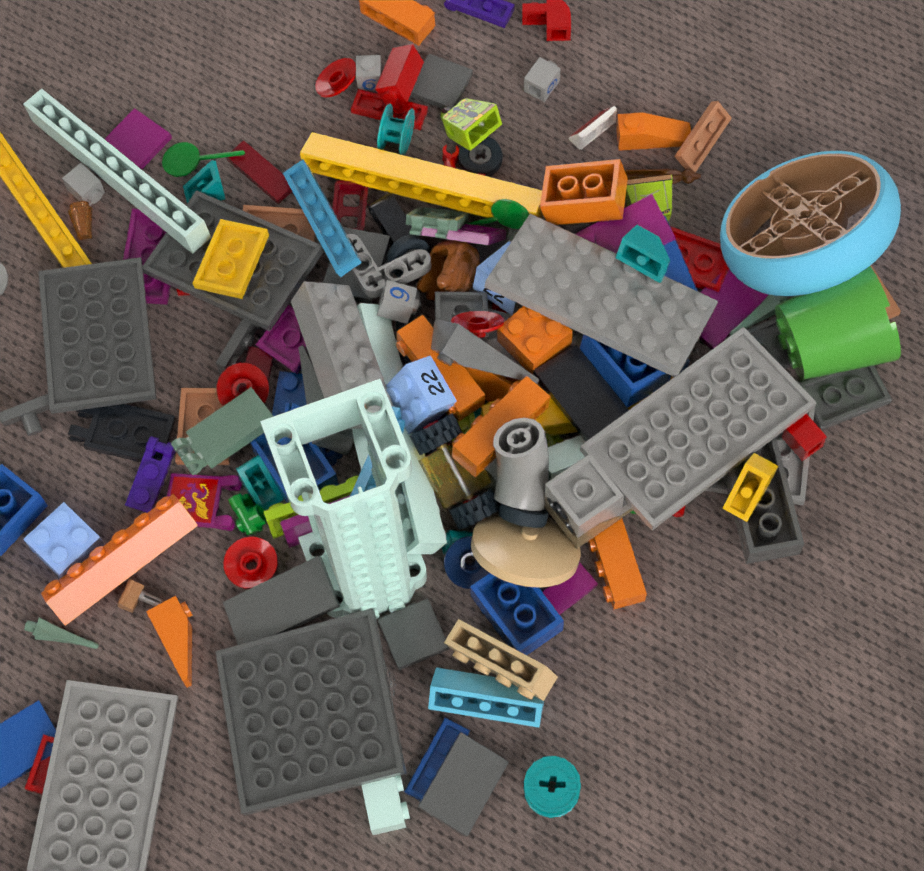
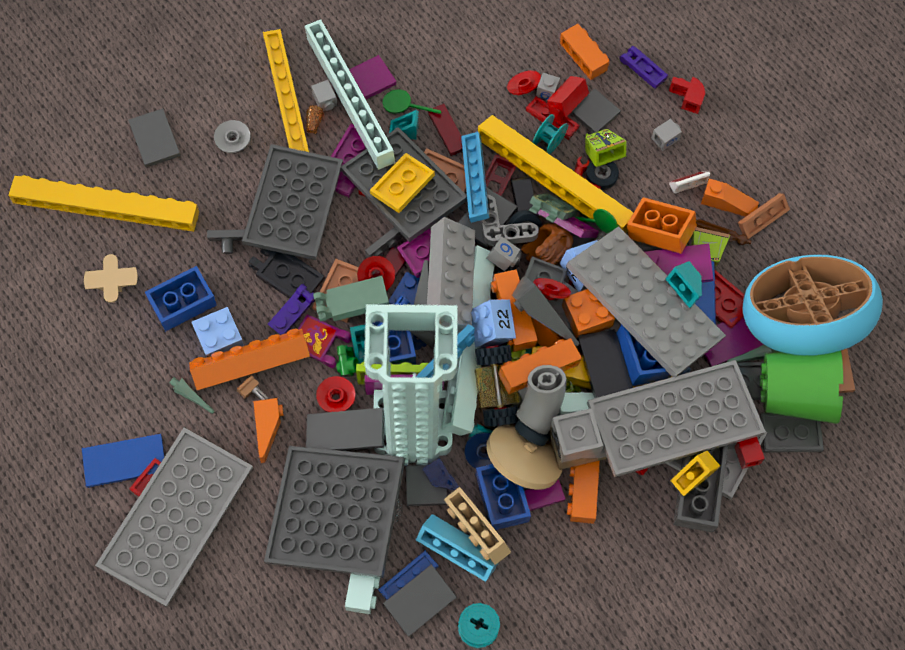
camera: 15 degrees right, 0 degrees up
none -> clear blue slope [422,458,459,490]

